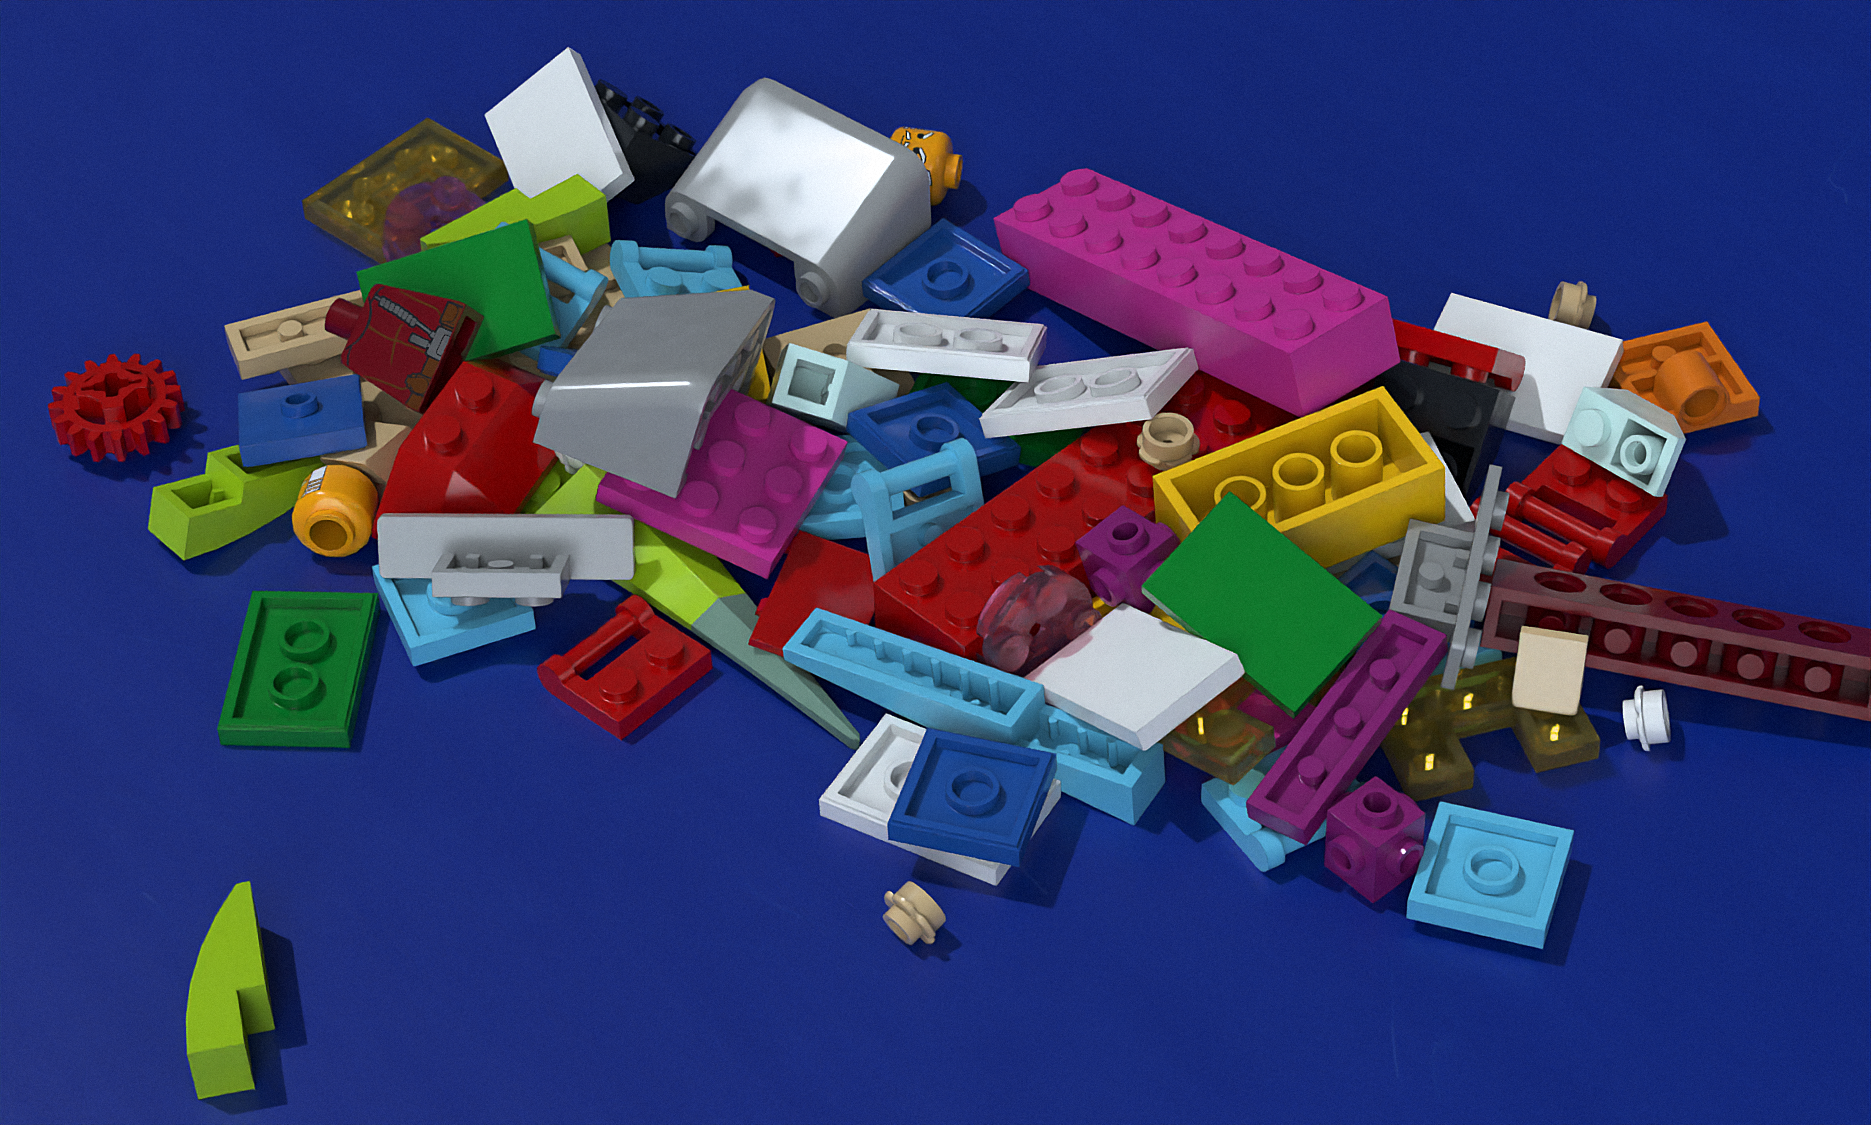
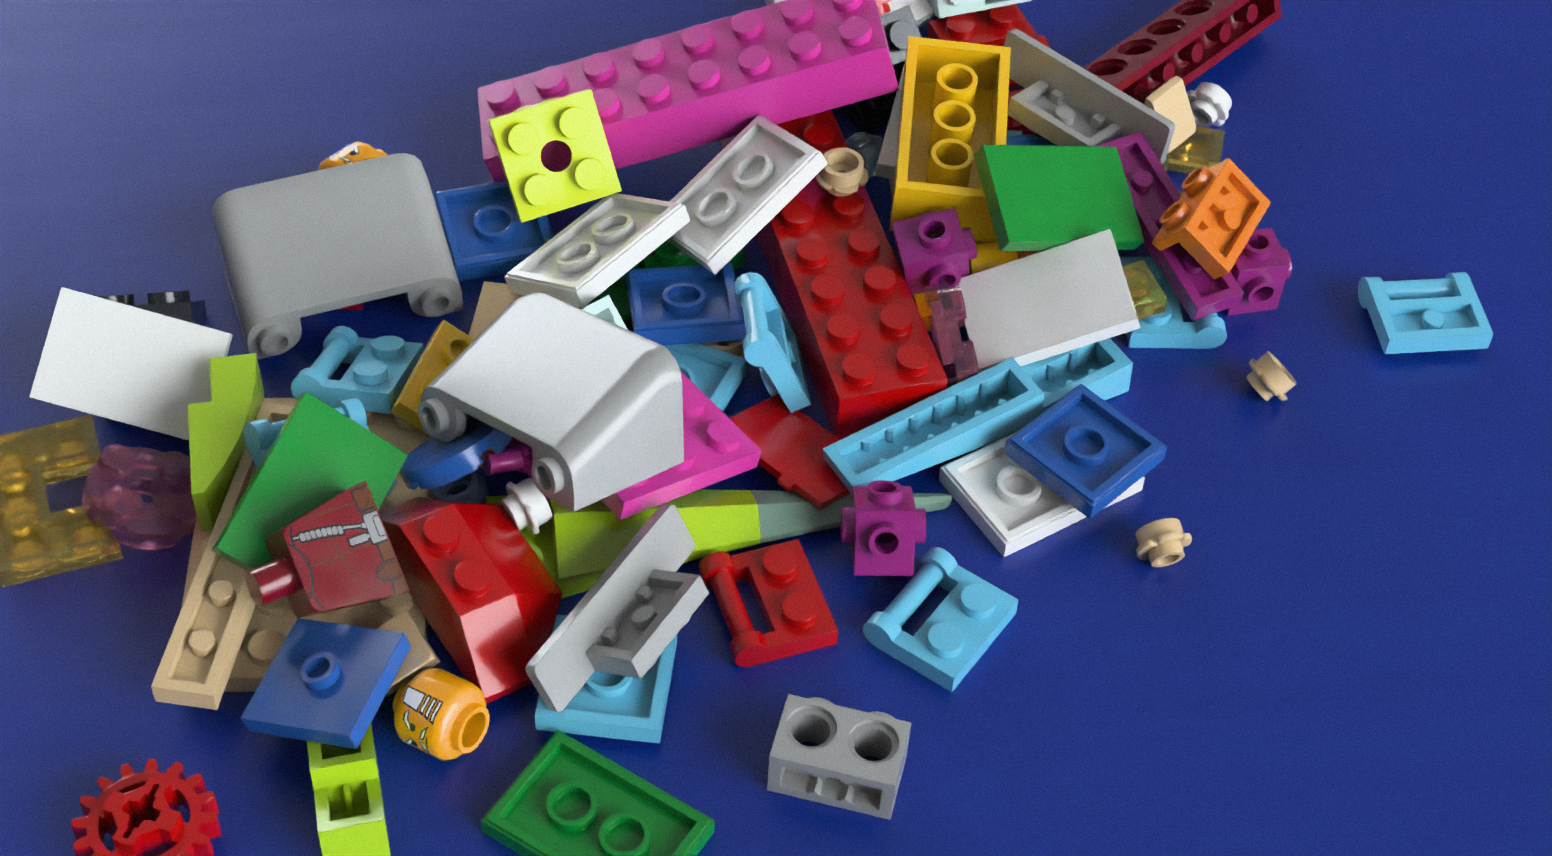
camera: 65 degrees left, 5 degrees up
medium azure plate [1406,801,1574,949] -> none
none -> neon yellow piece [488,89,622,223]
none -> light grey brick [767,694,911,820]
none -> magenta brick [840,480,926,576]
none -> medium azure plate [863,547,1018,692]
none -> orange bracket [1152,158,1271,280]
none -> tan plate [1246,351,1297,401]
none -> medium azure plate [1358,272,1493,354]

